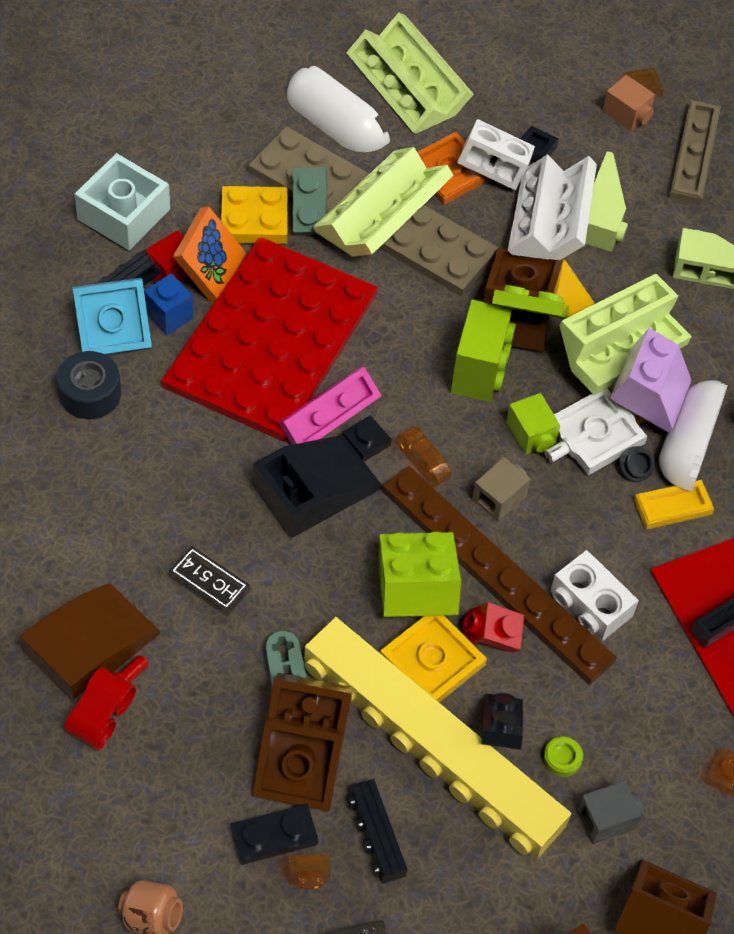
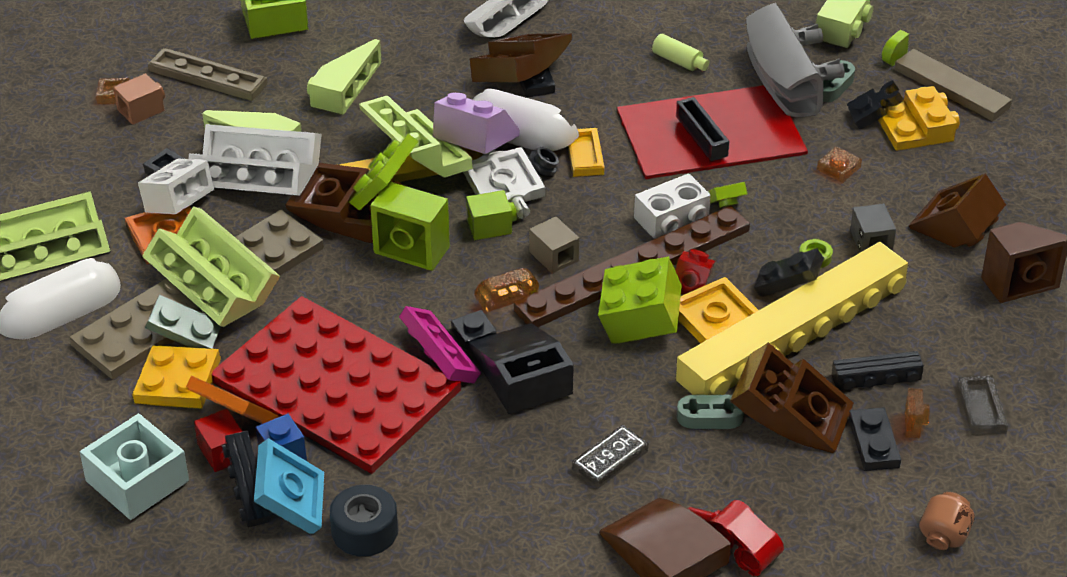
camera: 75 degrees left, 15 degrees down
none -> lime plate [707,182,747,208]

